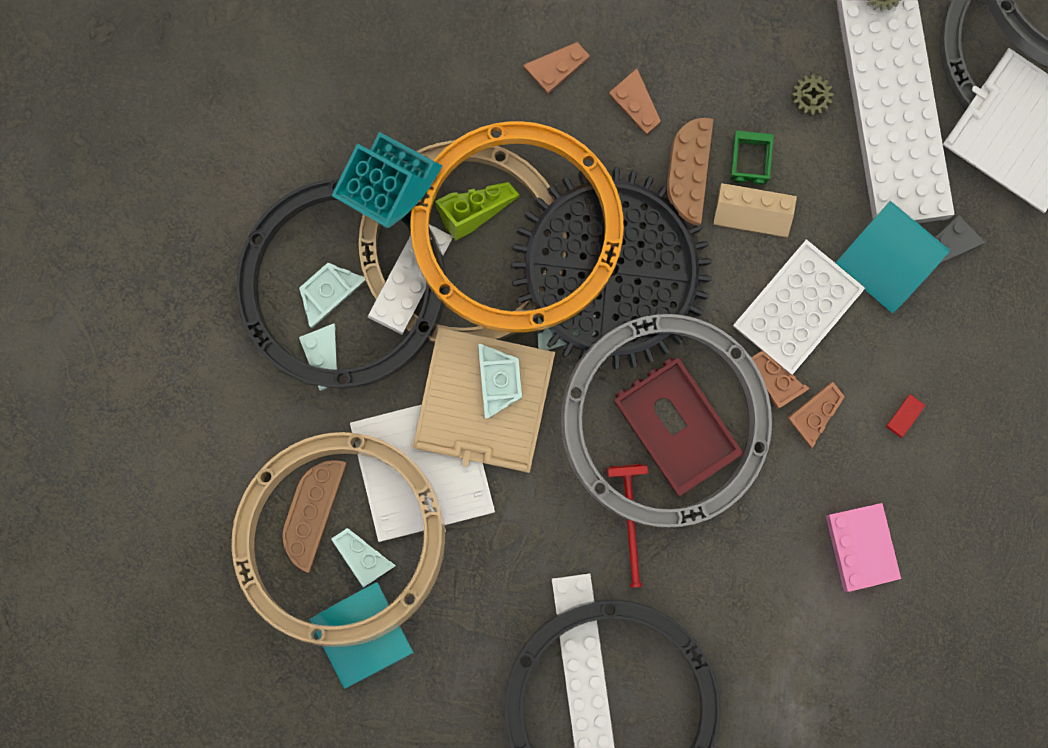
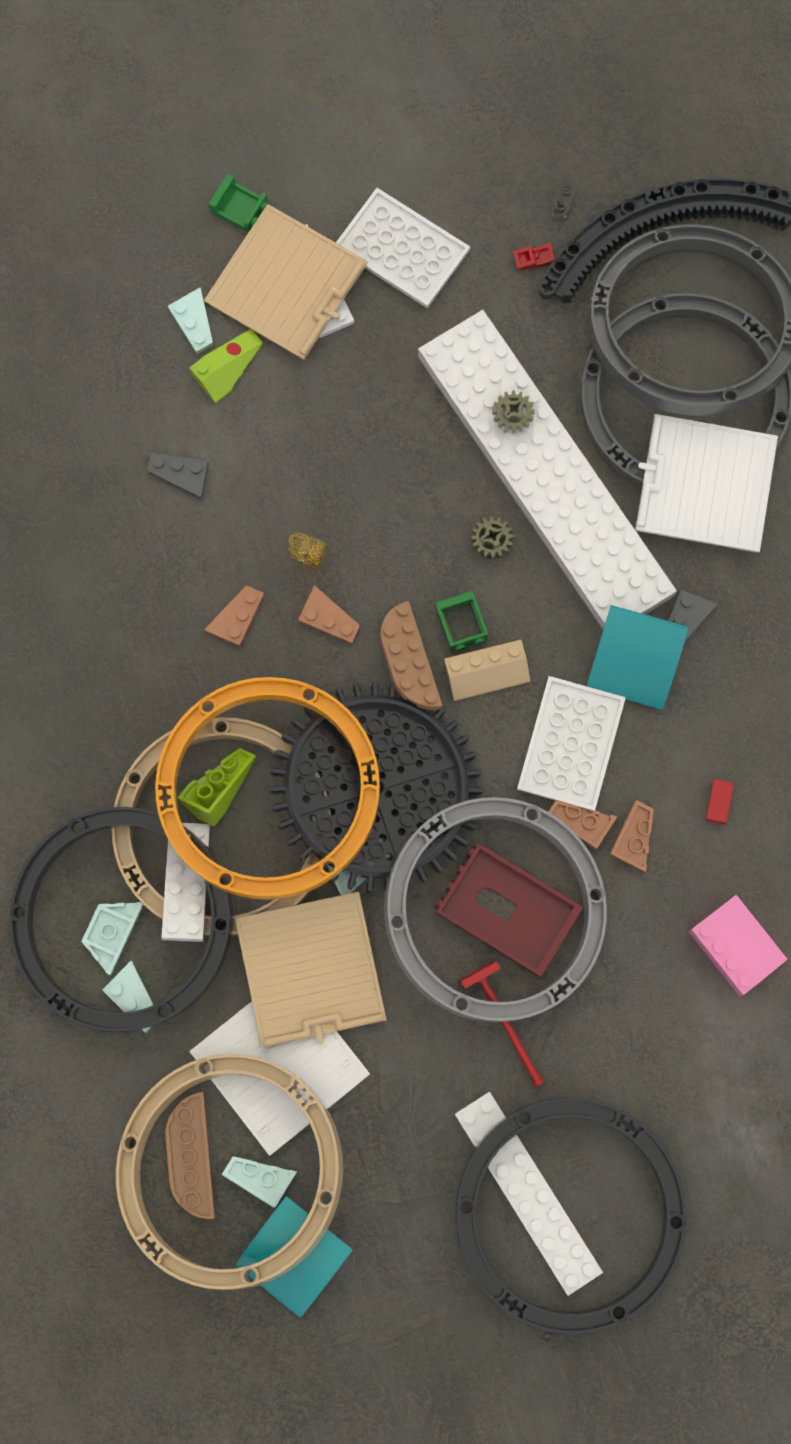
camera: 25 degrees left, 5 degrees down
teal slope [331,132,443,228] -> none
light aqua wing [478,344,522,419] -> none
none -> clear yellow piece [288,532,328,568]

